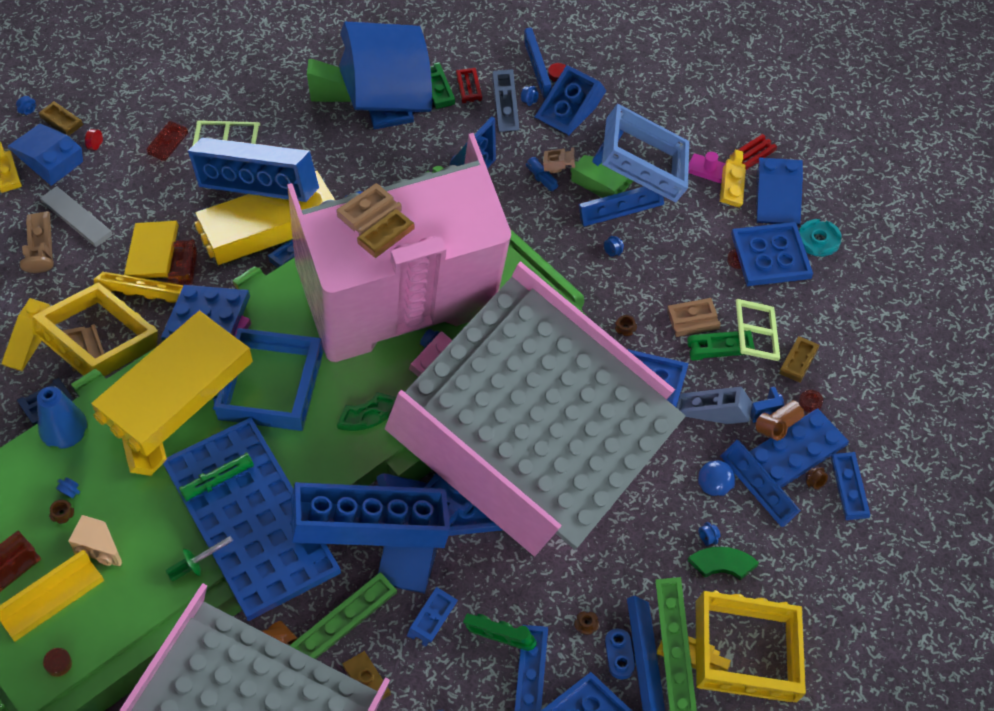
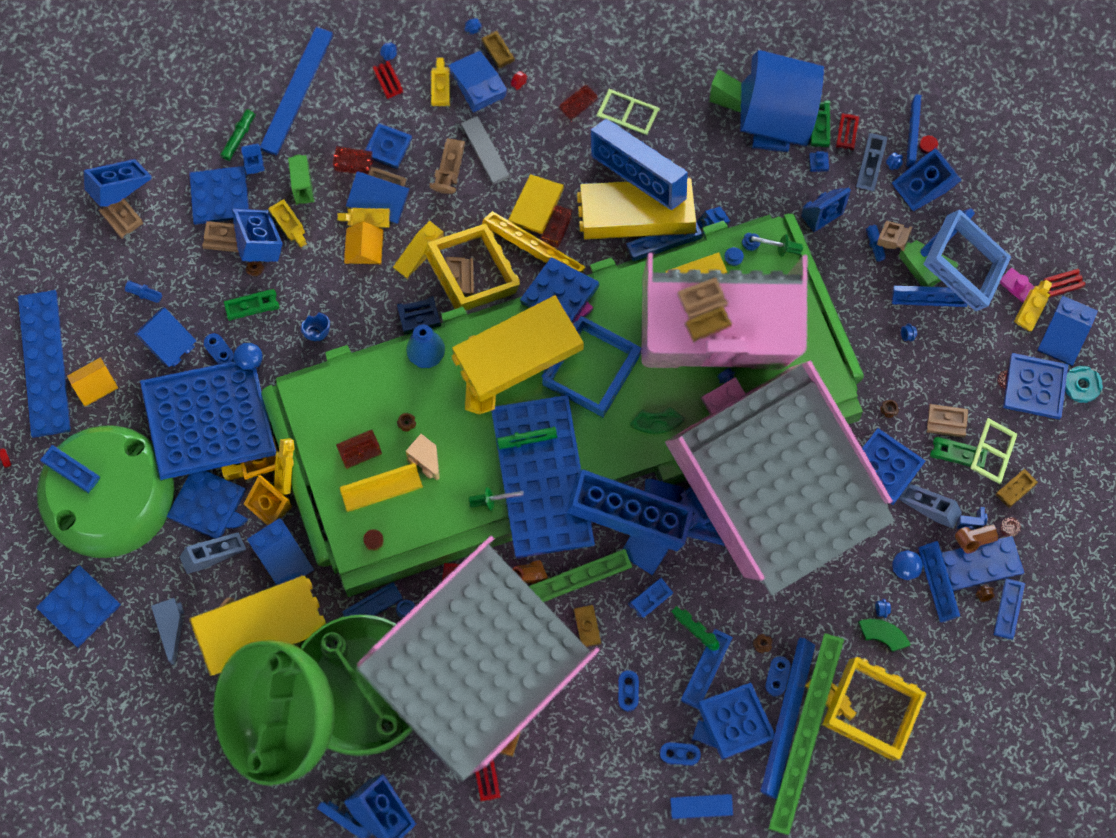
camera: 20 degrees right, 15 degrees up
blue plate [56,477,81,499] -> none
none -> blue tile [809,151,829,172]

